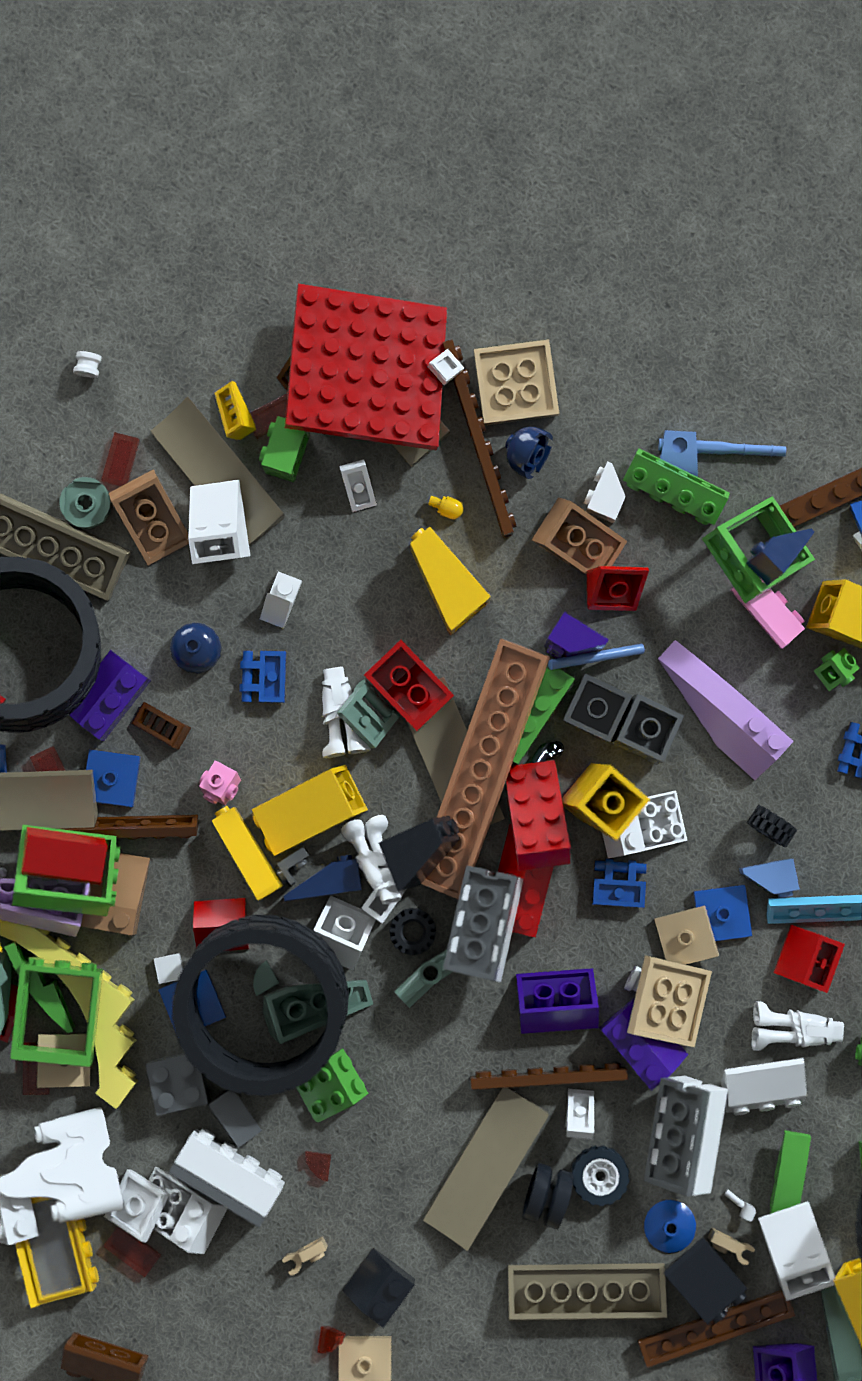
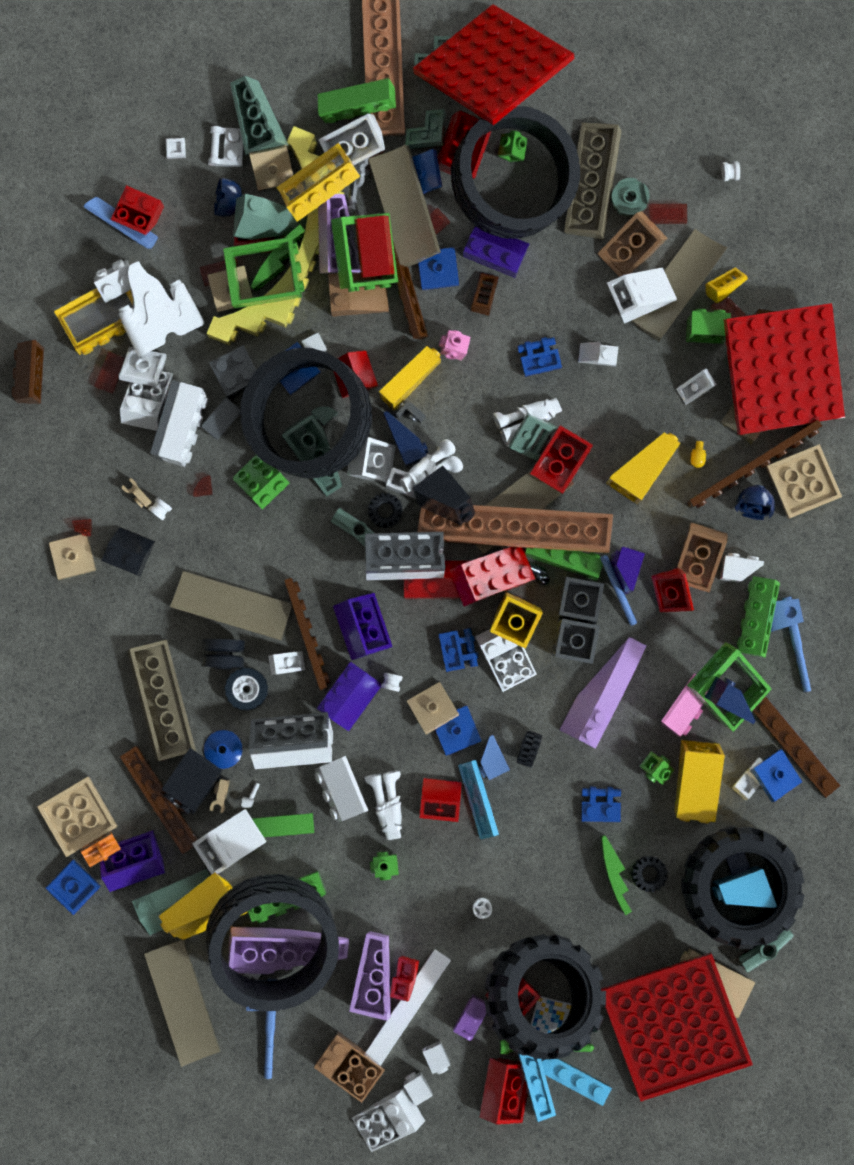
camera: 75 degrees right, 0 degrees up
dark blue cylinder [170,622,222,674] -> none
yellow slope [252,764,368,856] -> none
white tile [427,349,464,385] -> none
tan plate [627,955,712,1047] -> none
none -> white wheel [148,497,172,520]

